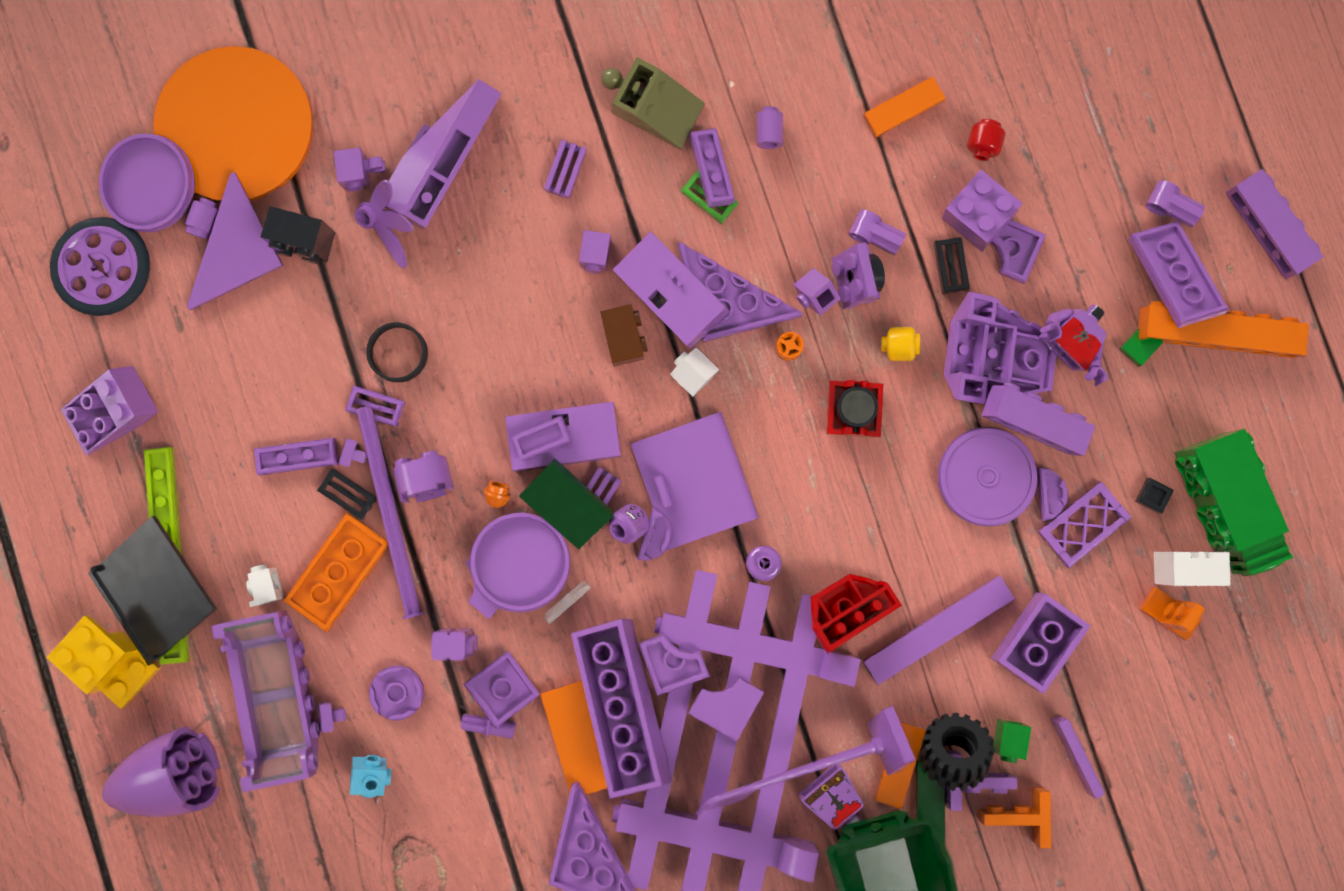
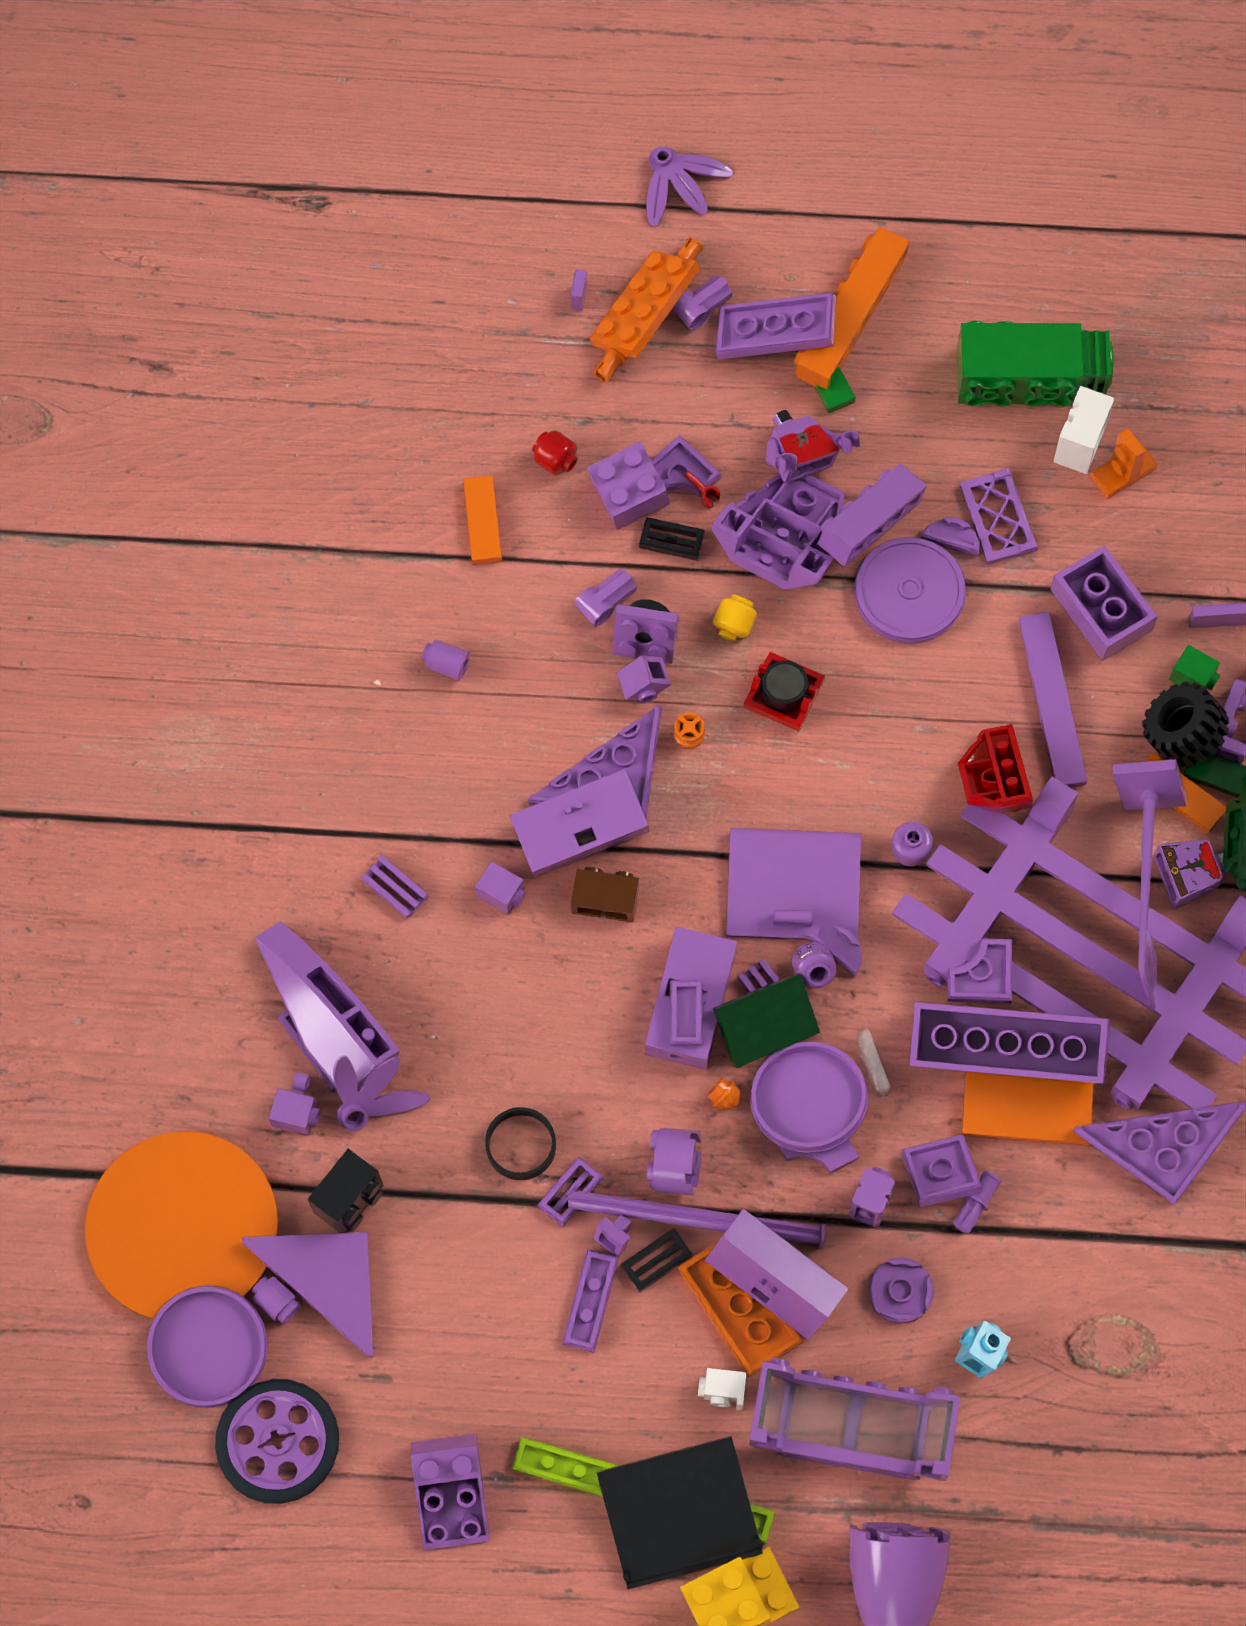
camera: 65 degrees left, 15 degrees down
medium lavender tile [317,702,346,733] -> none
olive slope [601,57,705,150] -> none
white brick [670,348,719,396] -> none
bright green tile [681,170,739,225] -> none
medium lavender tile [688,678,764,741] -> none
medium lavender tile [689,128,735,208] -> none
black tile [1135,478,1174,514] -> none
medium lavender brick [1225,169,1323,280] -> none
none -> medium lavender tile [570,269,587,311]
none -> orange plate [589,237,703,383]
none -> medium lavender plant [646,147,733,226]
none -> red hand [684,471,720,508]
none -> medium lavender brick [704,1209,848,1340]

